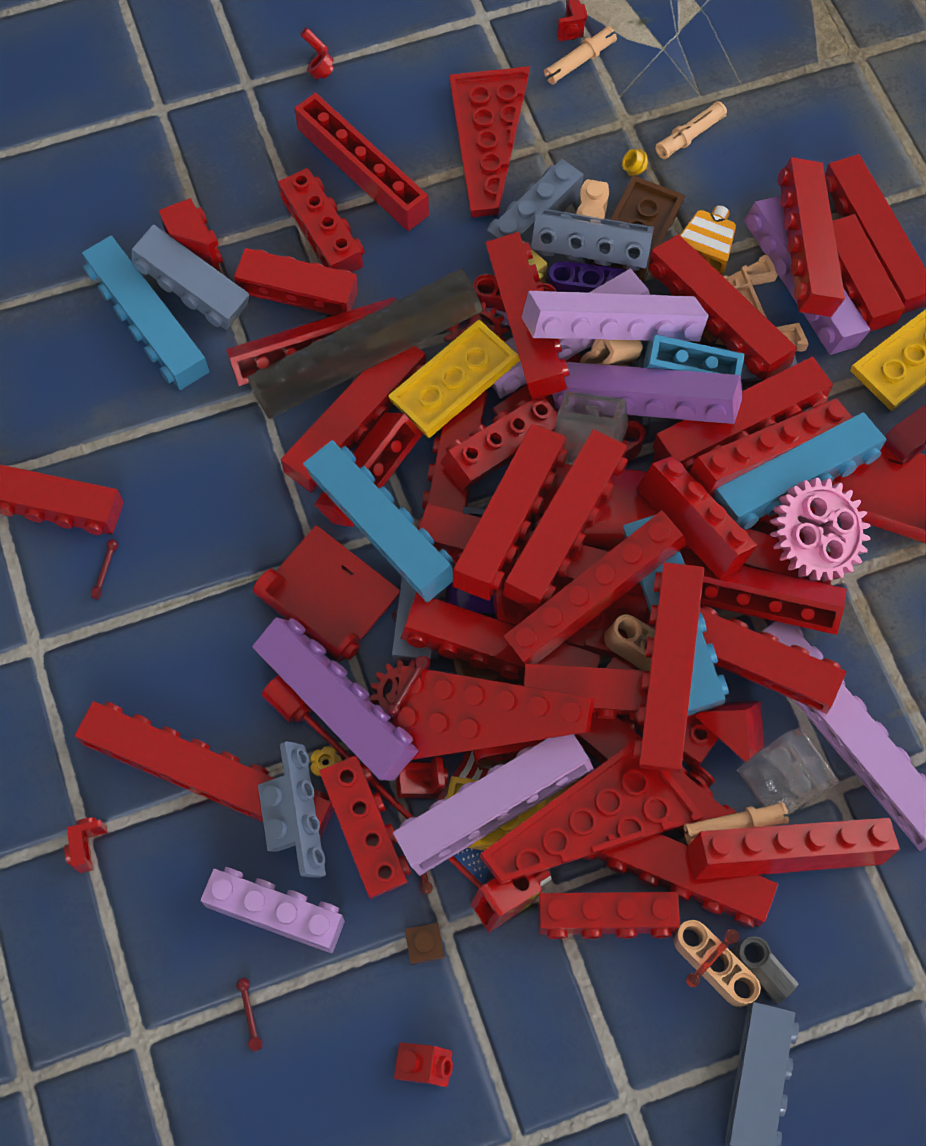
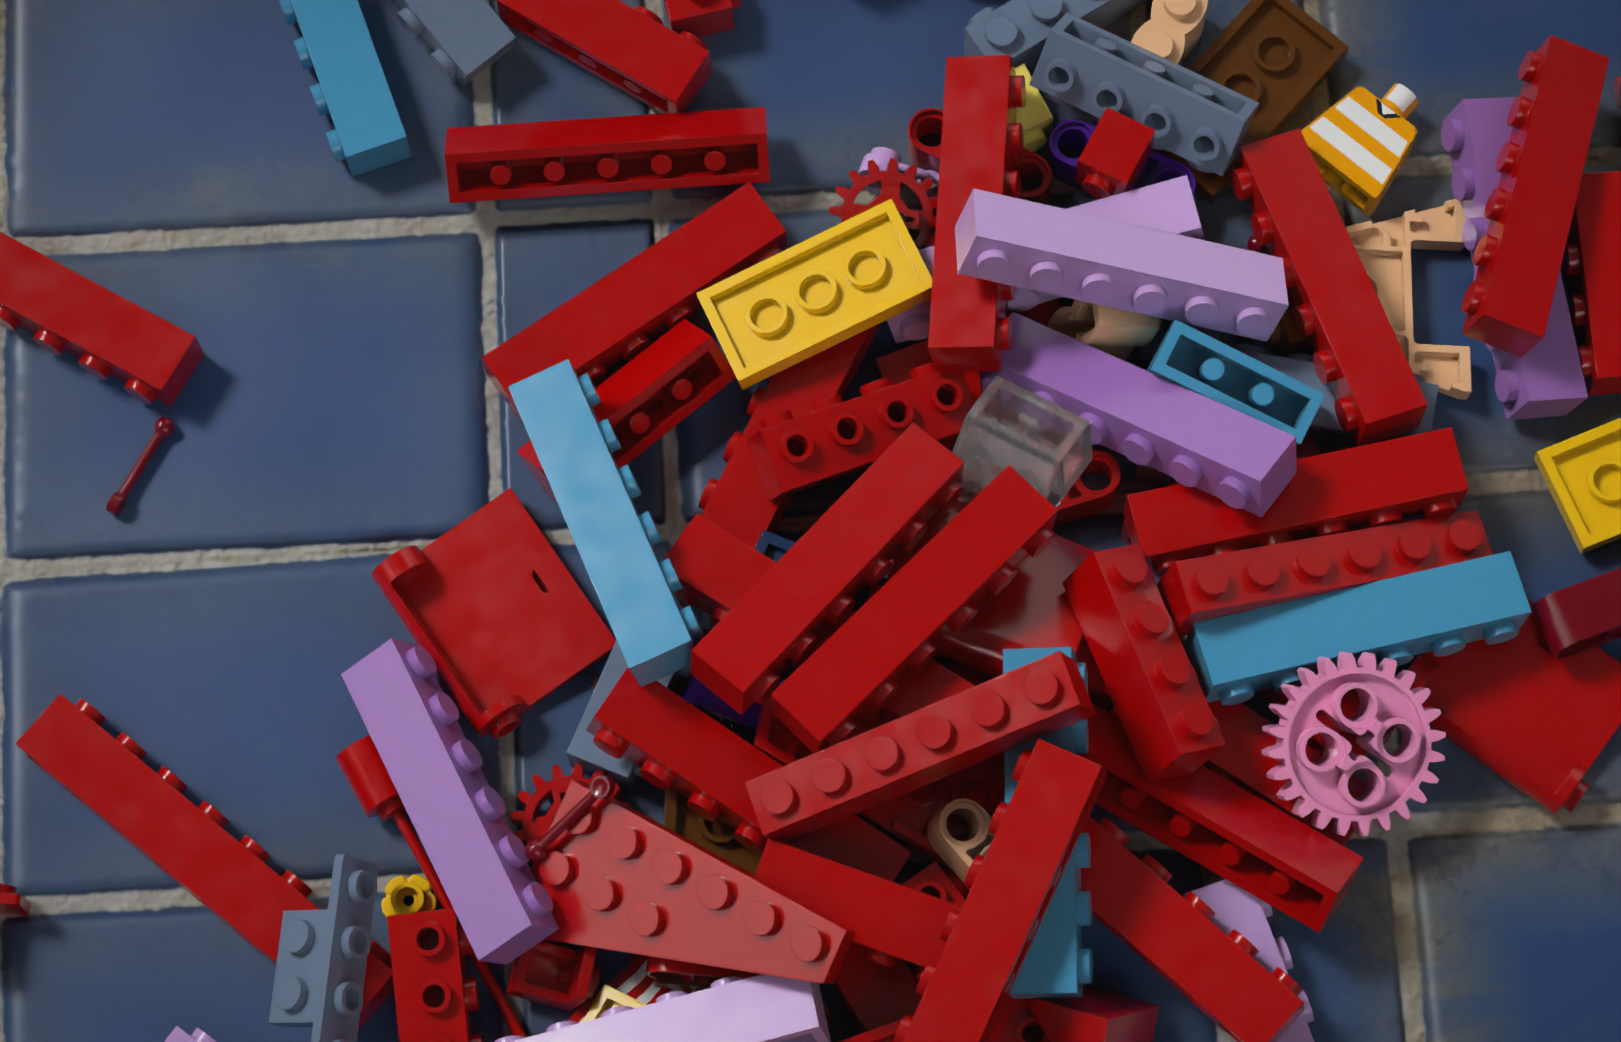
camera: 20 degrees right, 5 degrees up
clear smoke brick [247,268,483,419] -> none
none -> red brick [1076,107,1156,199]

